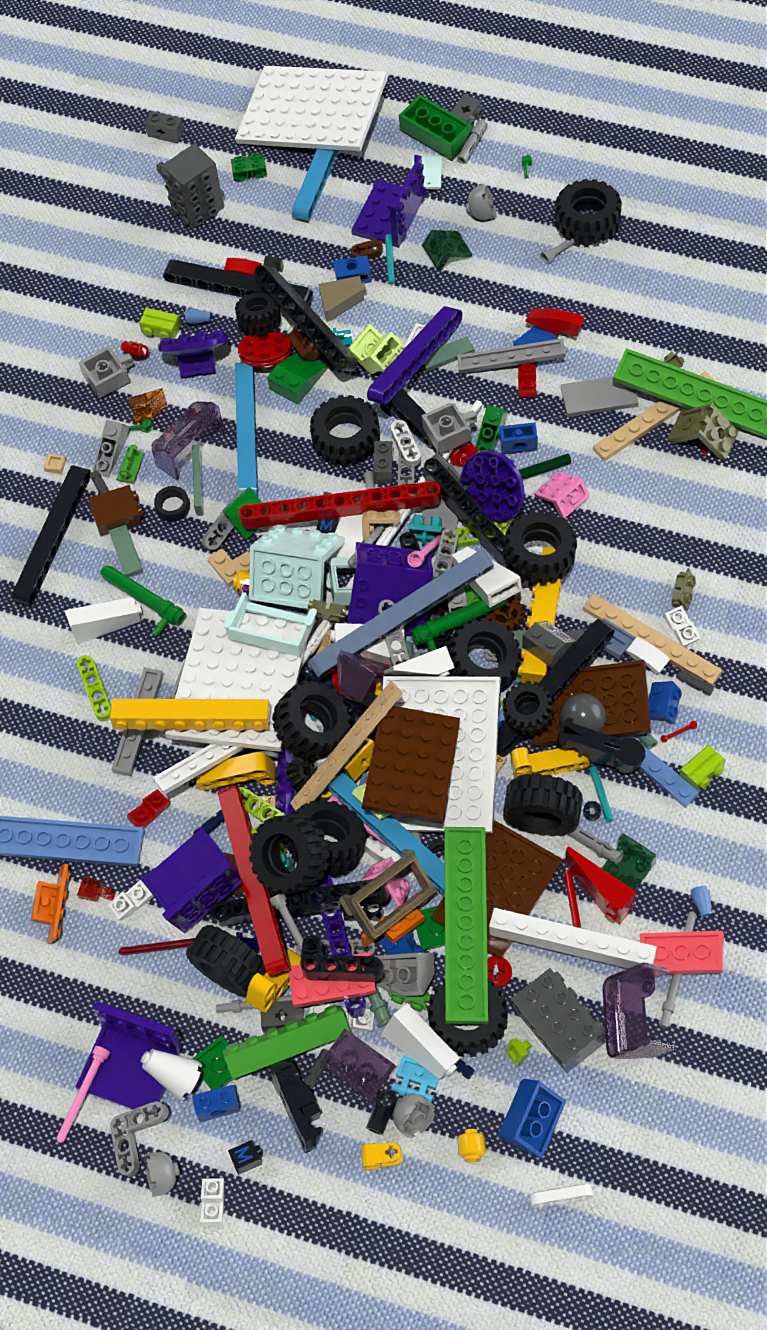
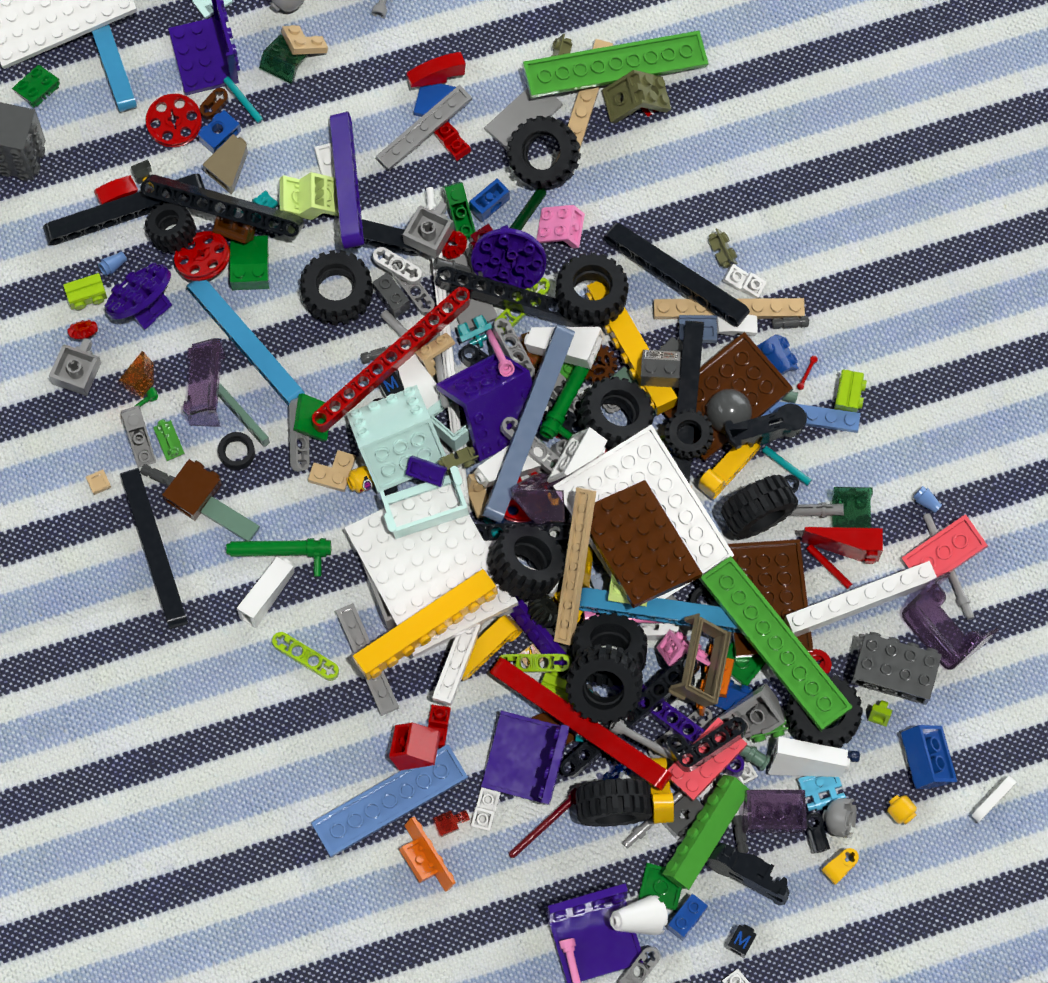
camera: 45 degrees left, 10 degrees up
dark blue axle [193,809,225,834] -> none
sand green tile [423,336,475,372] -> none
none -> red wedge [146,94,202,148]
none -> tan plate [281,25,328,55]
none -> red slope [389,722,440,771]
none -> dark purple plate [405,455,447,487]
none -> black tyre [507,116,581,189]
none -> black beam [604,223,750,327]

